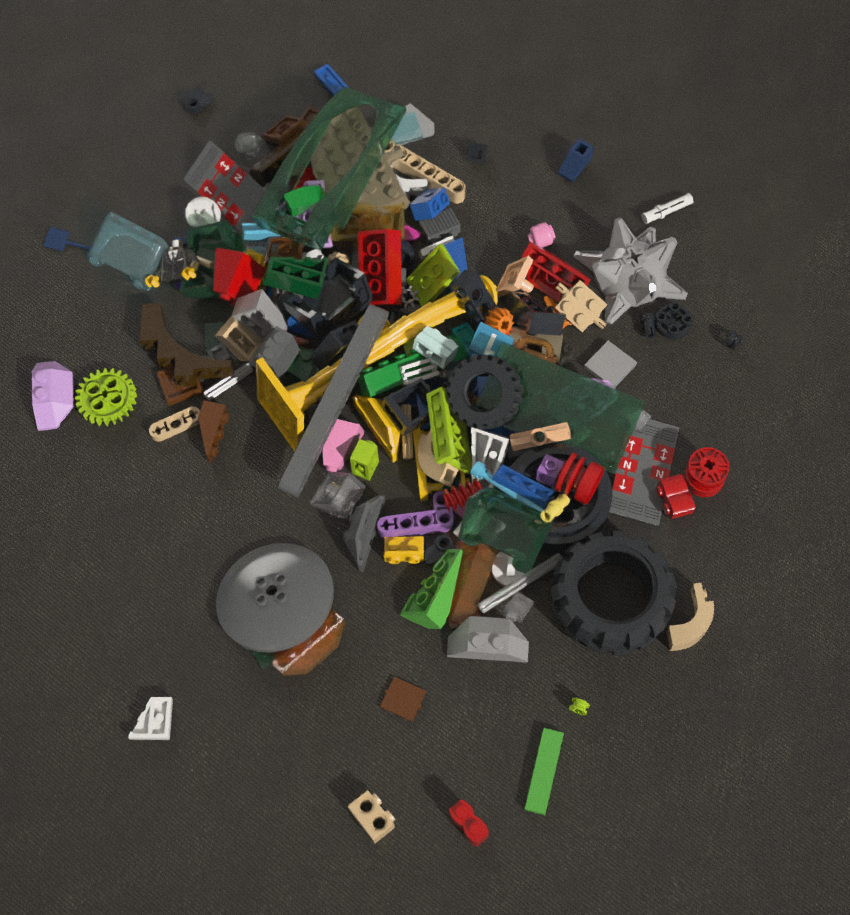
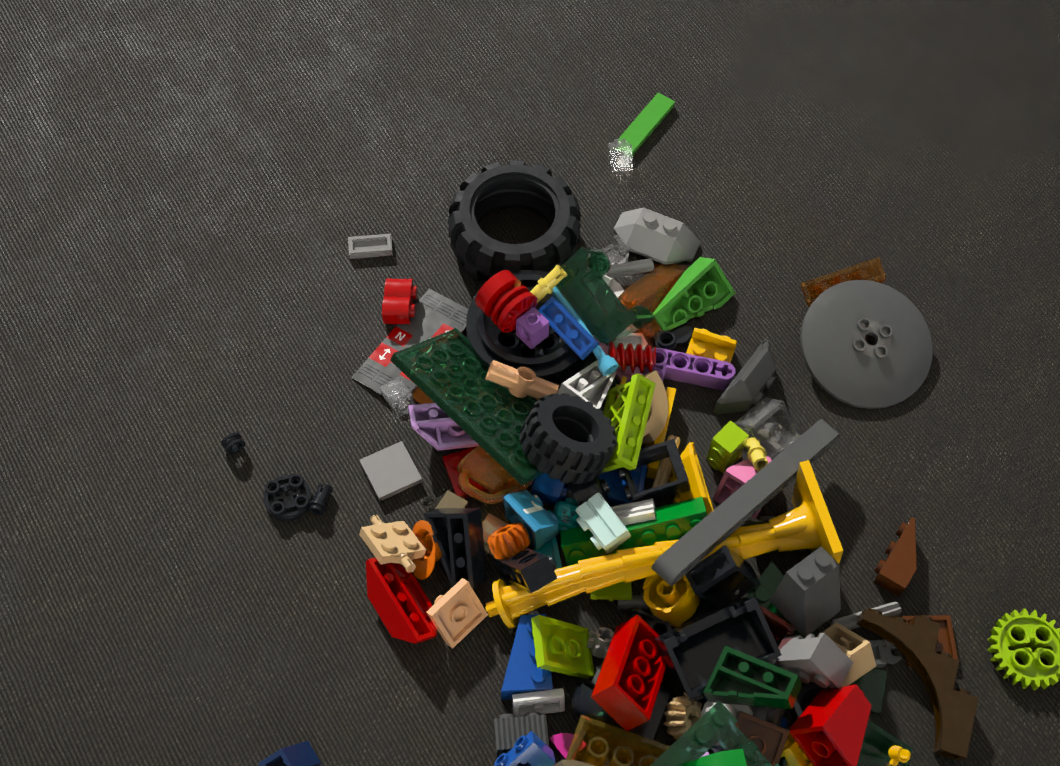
camera: 165 degrees left, 5 degrees down
white wing [128,697,173,740] -> none
tan beam [149,407,200,442] -> none
tan brick [348,791,395,844] -> none
reddish brown piece [380,677,427,722] -> none
red brick [449,800,488,847] -> none
bright pink head [528,222,555,248] -> none
lime bush [569,698,590,715] -> none
light grey piece [574,218,688,325] -> none
white pin [641,193,693,224] -> none
tan arch [666,583,714,651] -> none
red wheel [684,447,730,497] -> none
none -> light grey tile [348,234,393,259]
none -> clear bracket [608,139,633,172]
none -> light yellow pin [745,438,769,472]

